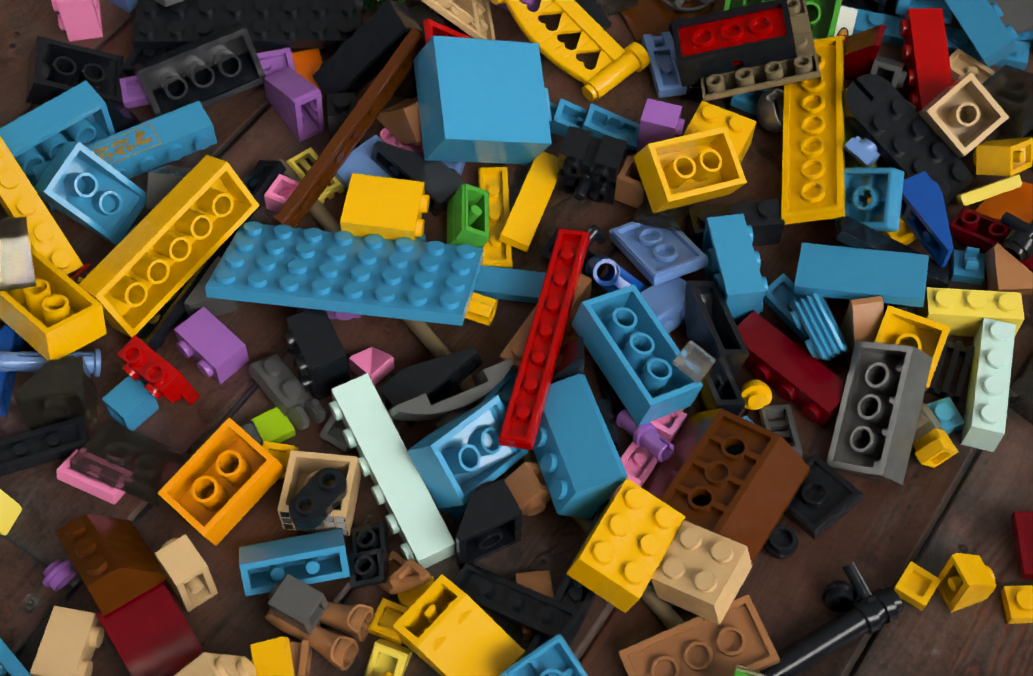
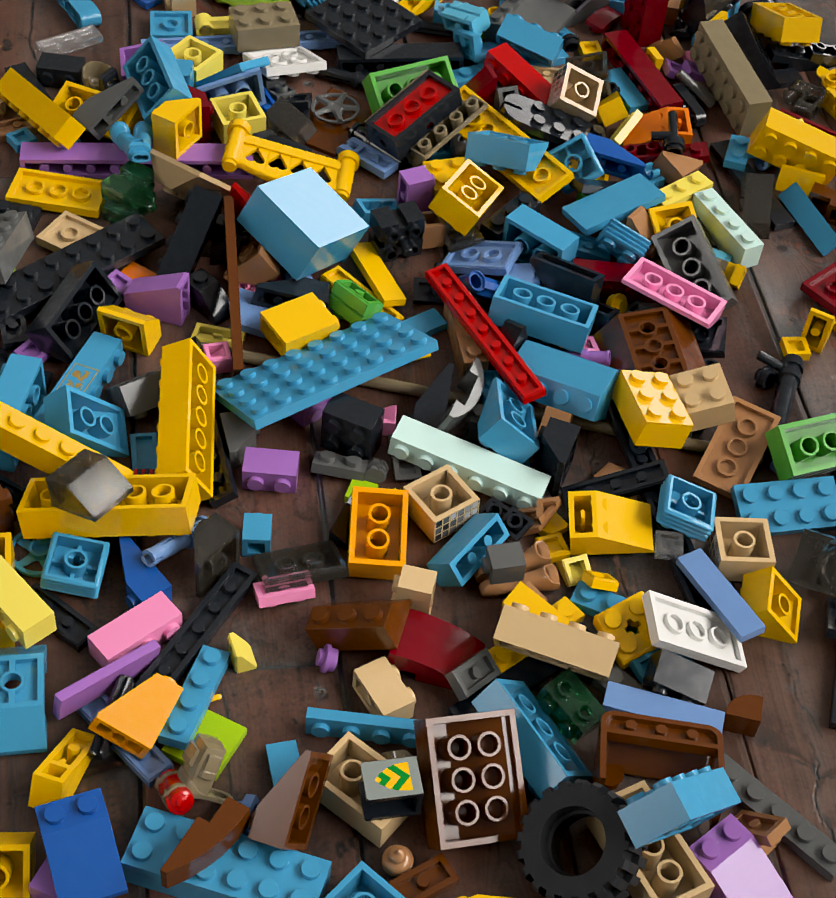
camera: 45 degrees left, 10 degrees down
red plate [116,335,200,405] -> none
black plate [289,467,348,530] -> none
clear tile [672,340,716,384] -> none
medium blue slope [844,135,880,168] -> none
none -> yellow slope [97,305,162,357]
none -> dark azure slope [465,130,549,175]
none -> bright pink slope [621,257,727,328]

